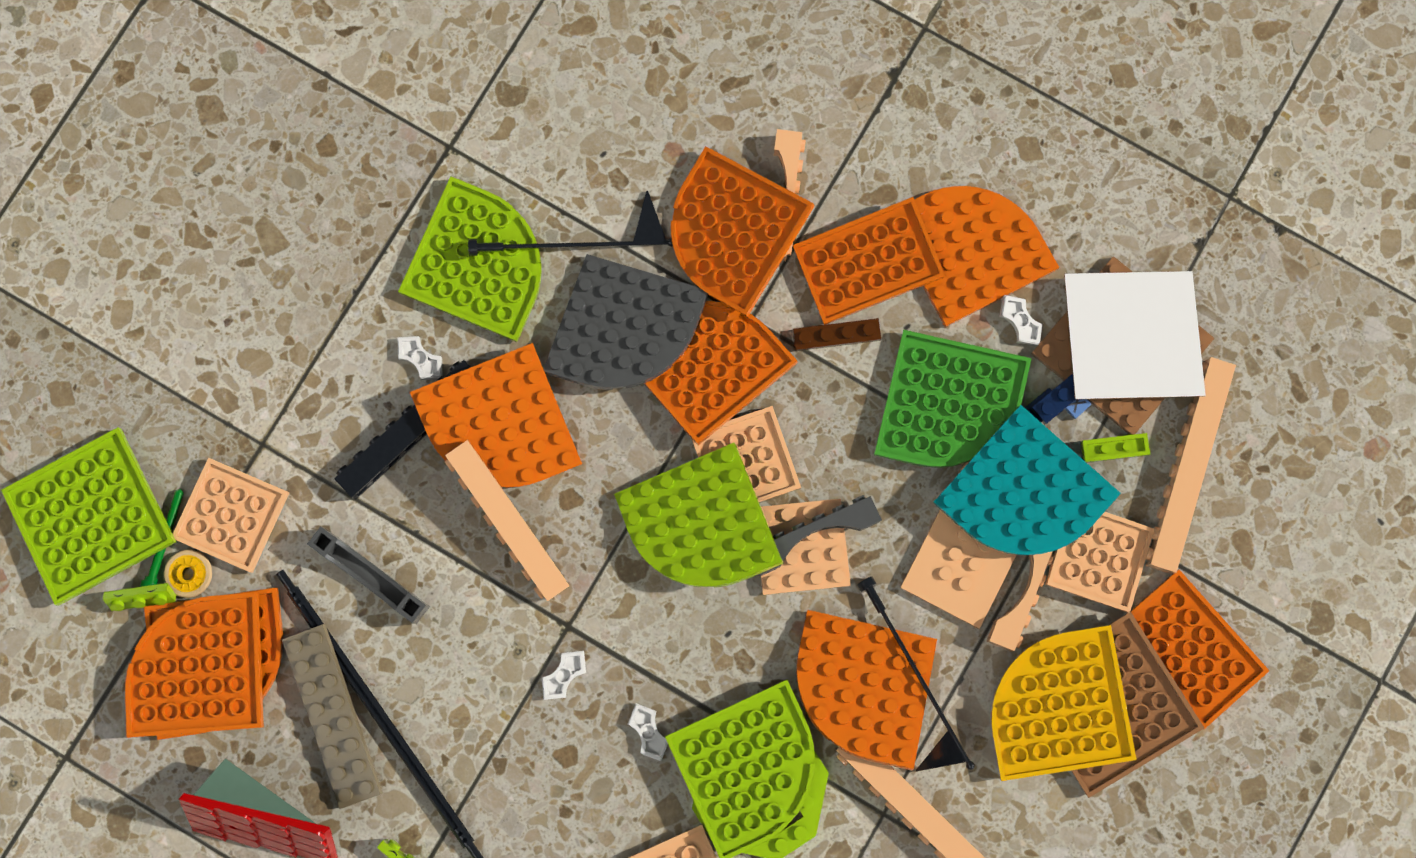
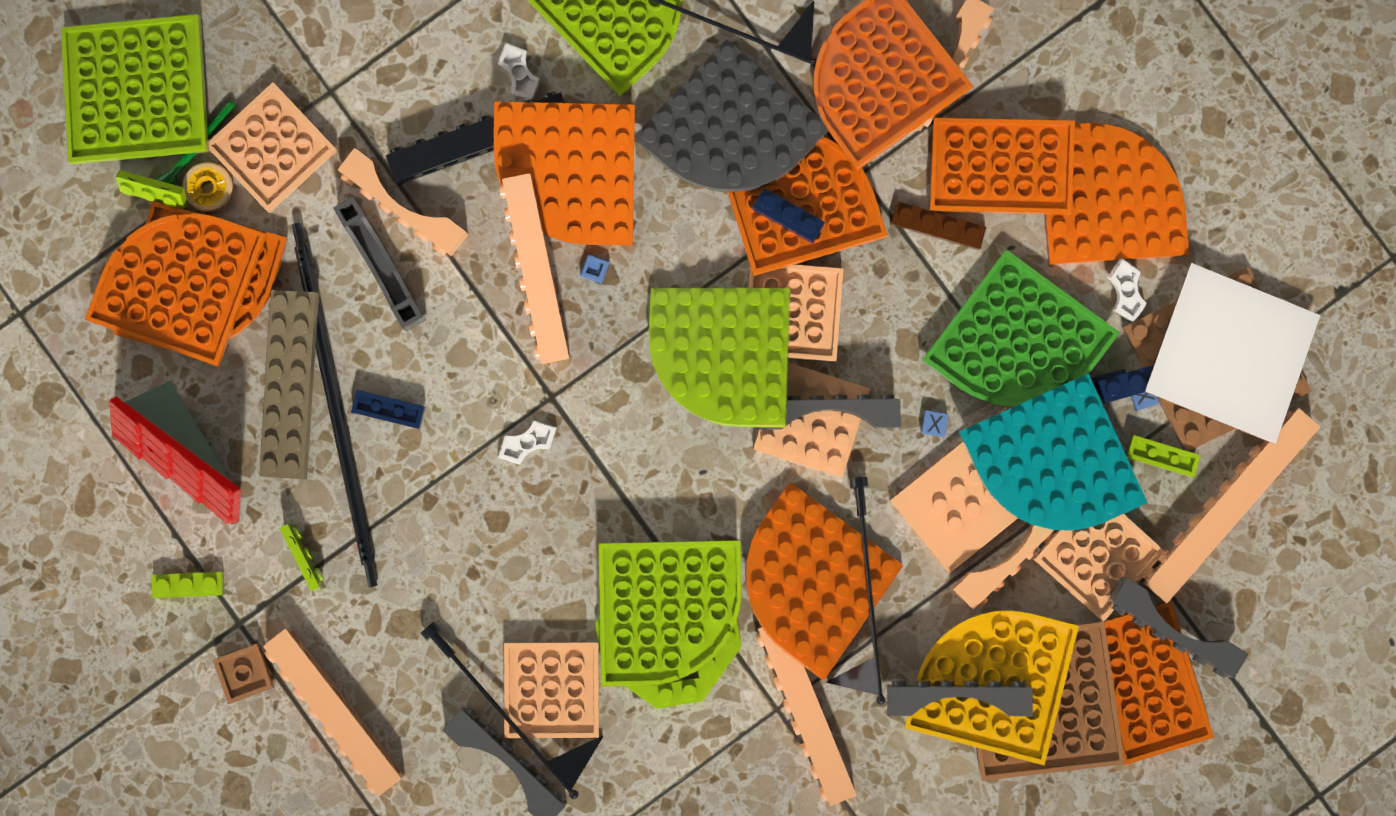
camera: 25 degrees right, 5 degrees up
white tile [628,703,668,761] -> none
none -> light nougat arch [338,148,468,257]
none -> dark blue plate [351,390,426,429]
none -> medium blue tile [580,254,610,284]
none -> dark blue plate [752,188,825,244]
none -> dark grey arch [887,680,1033,717]
none -> medium blue tile [921,410,949,437]
none -> dark grey arch [1107,577,1249,679]

